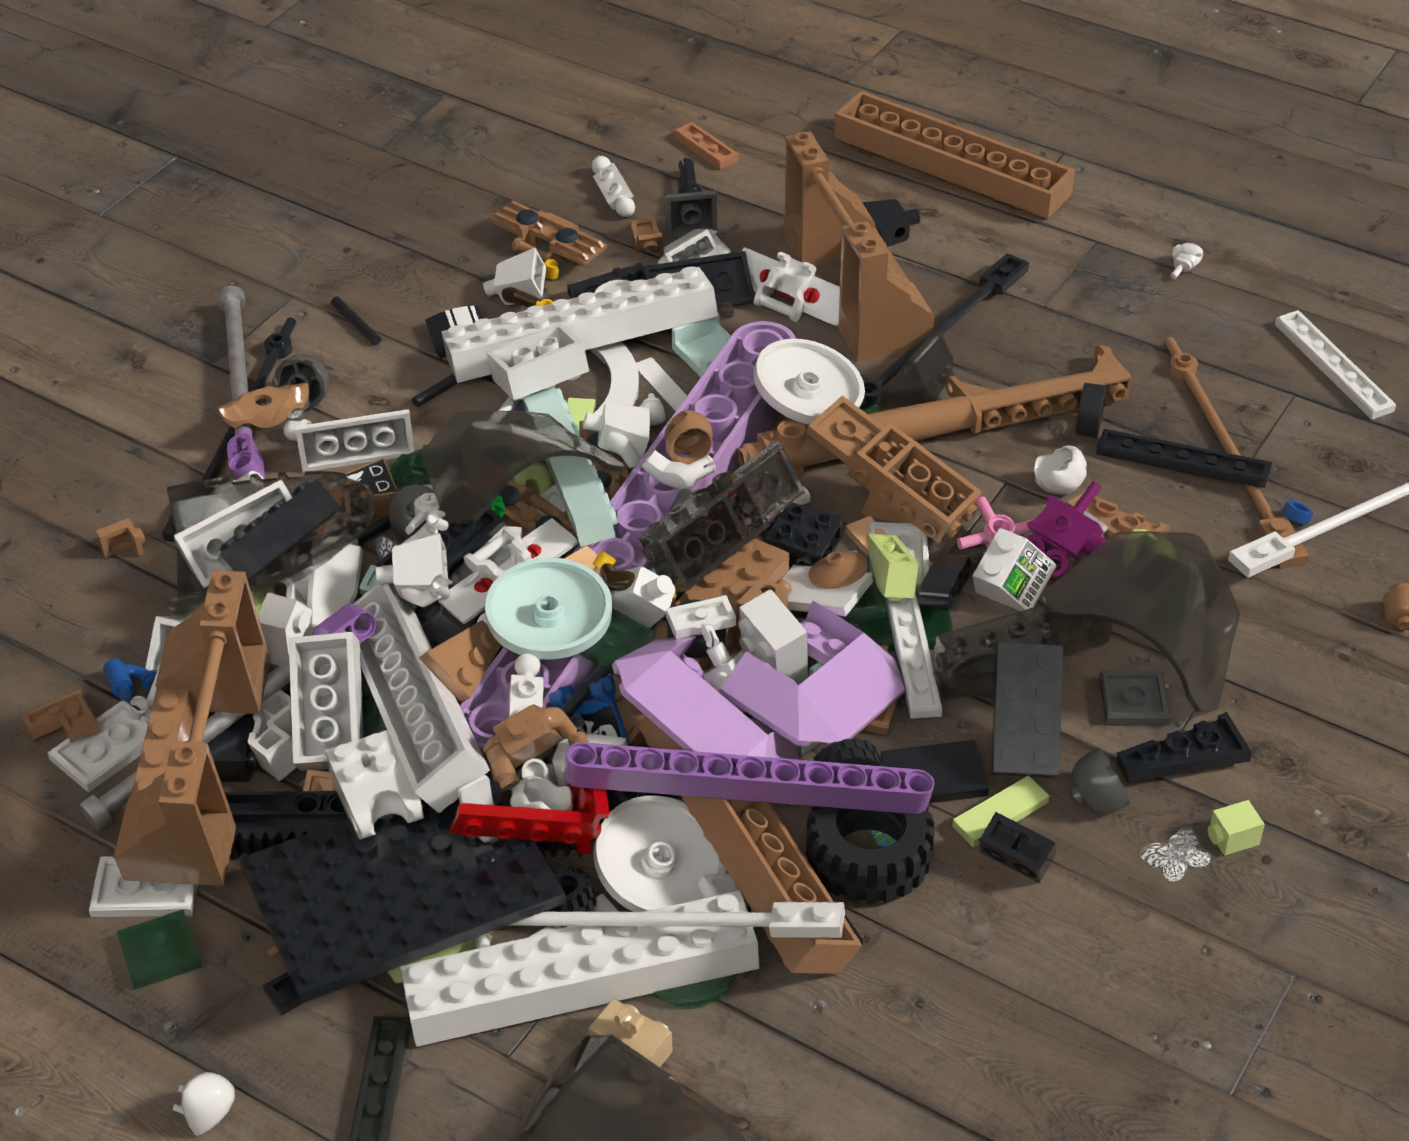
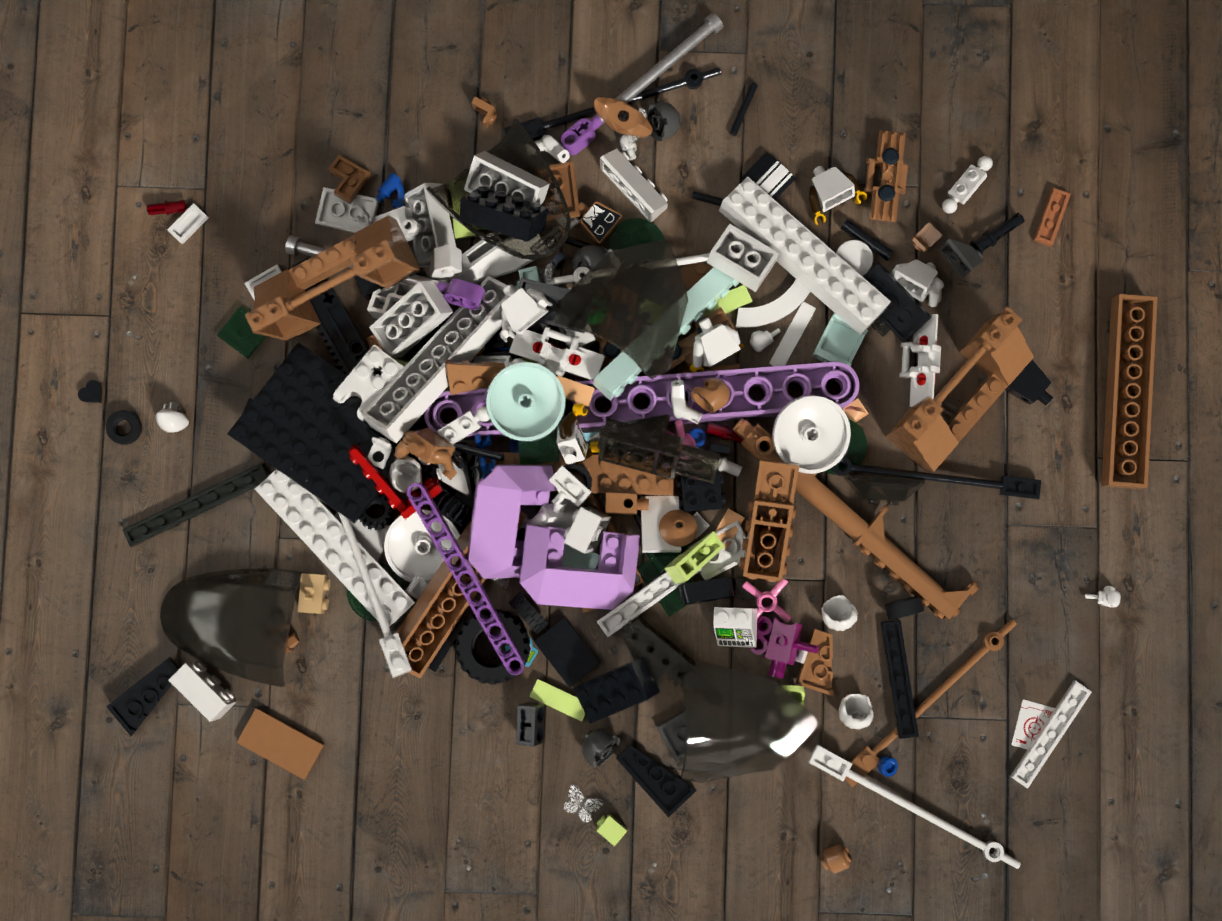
camera: 60 degrees right, 40 degrees up
none -> white hair [838,694,873,730]
none -> white sticker [1011,699,1055,750]

